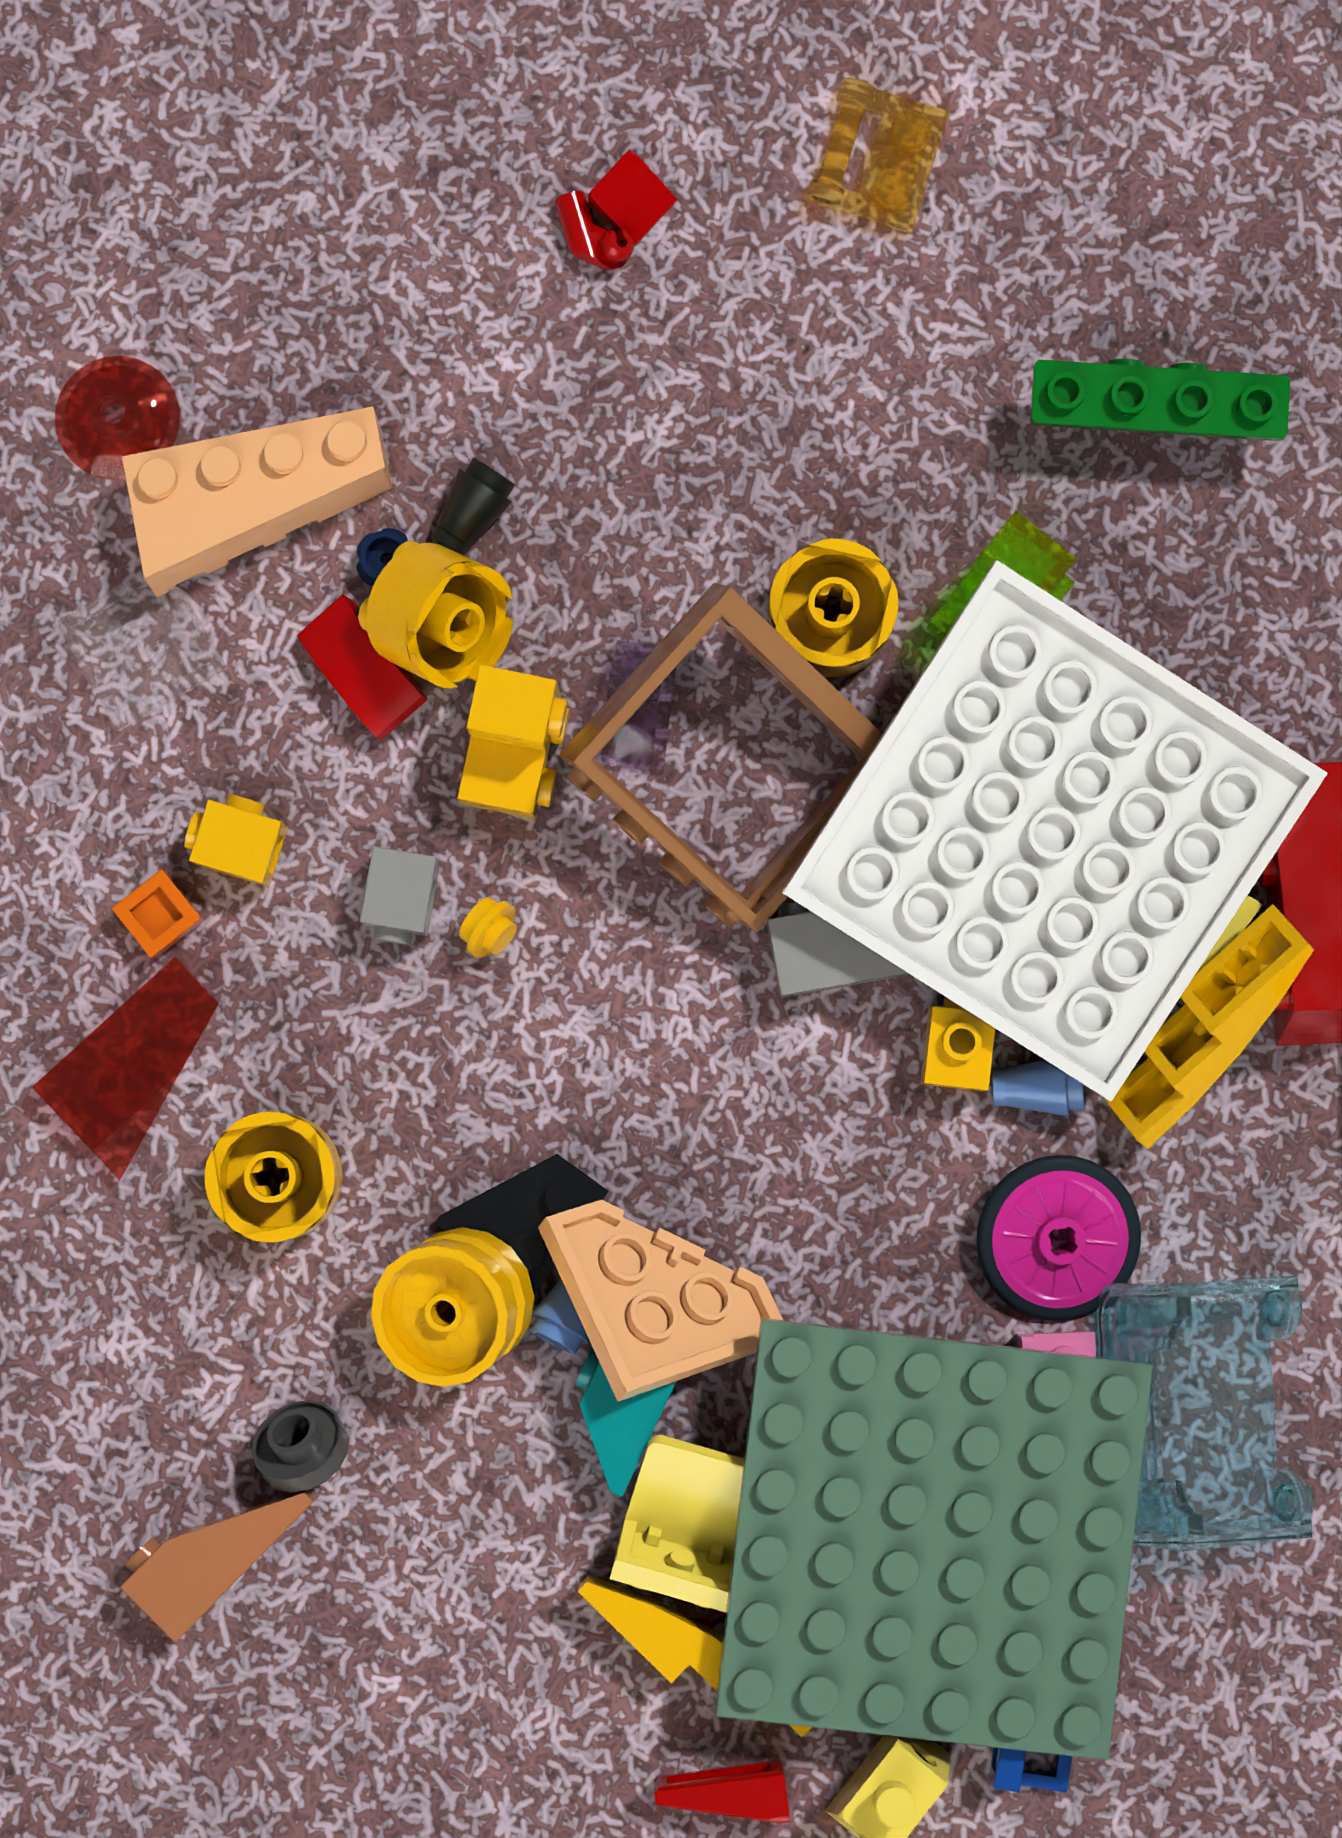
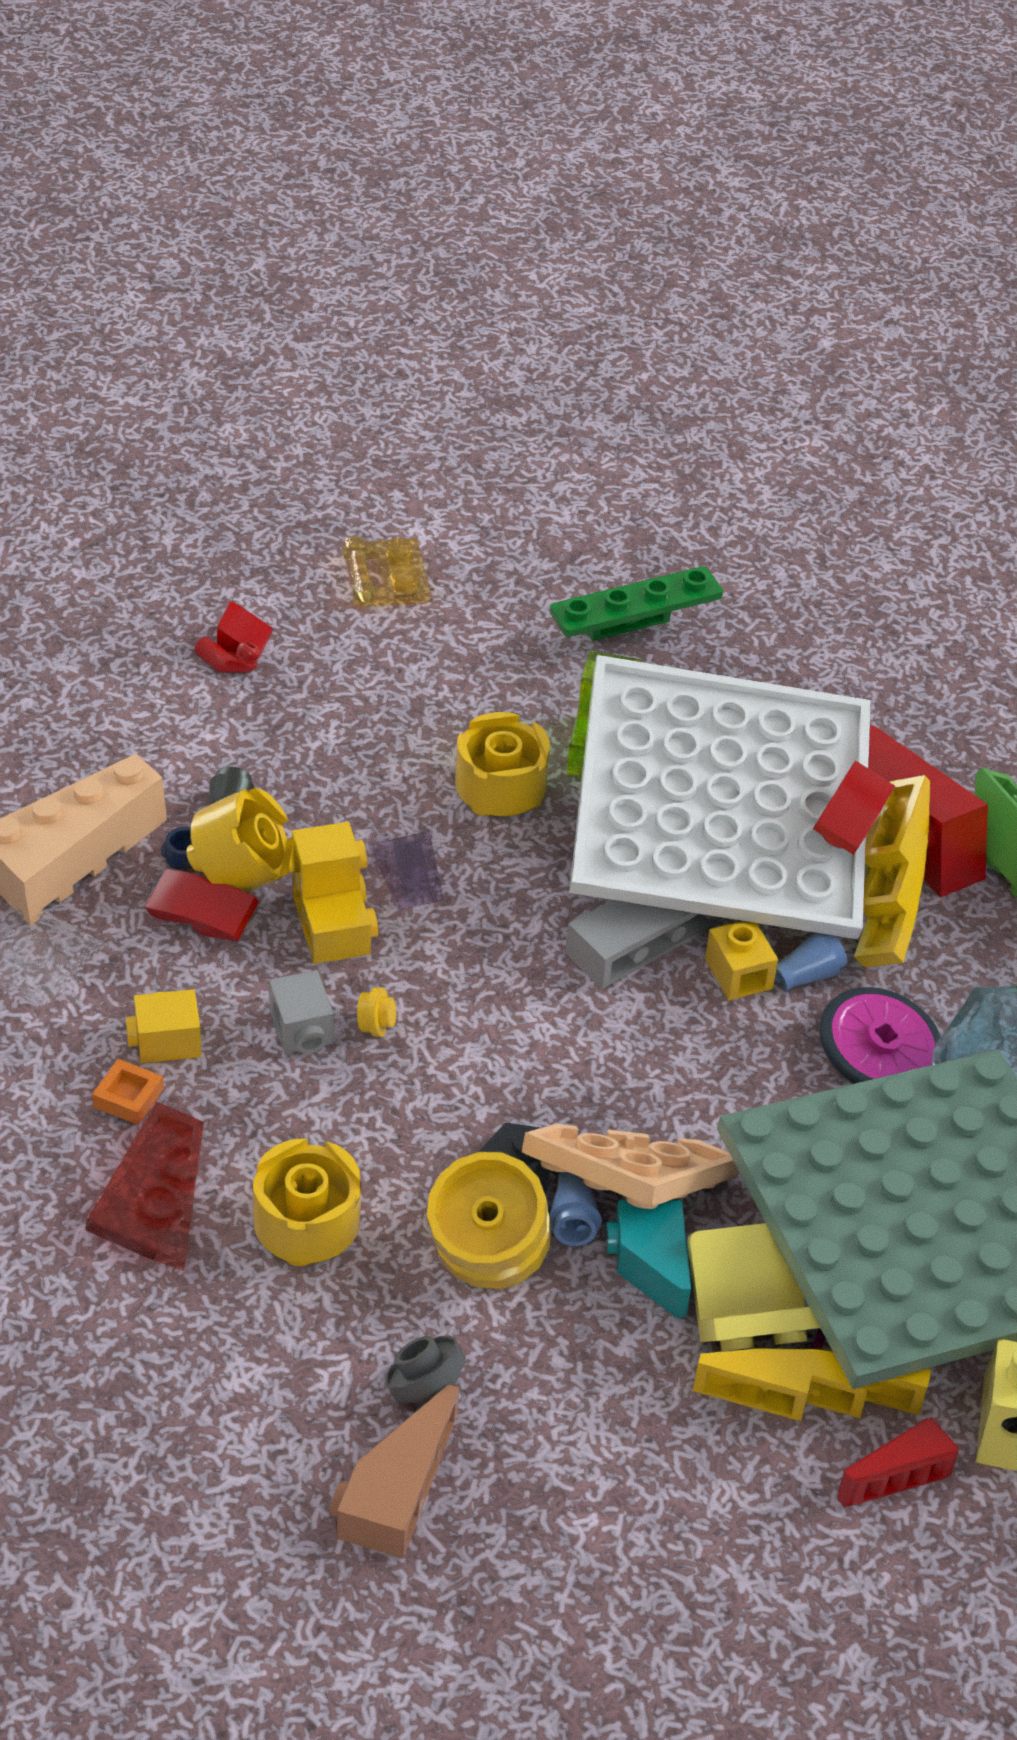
camera: 35 degrees left, 40 degrees down
medium nougat window [559,583,882,932] -> none
none -> red slope [813,760,895,855]

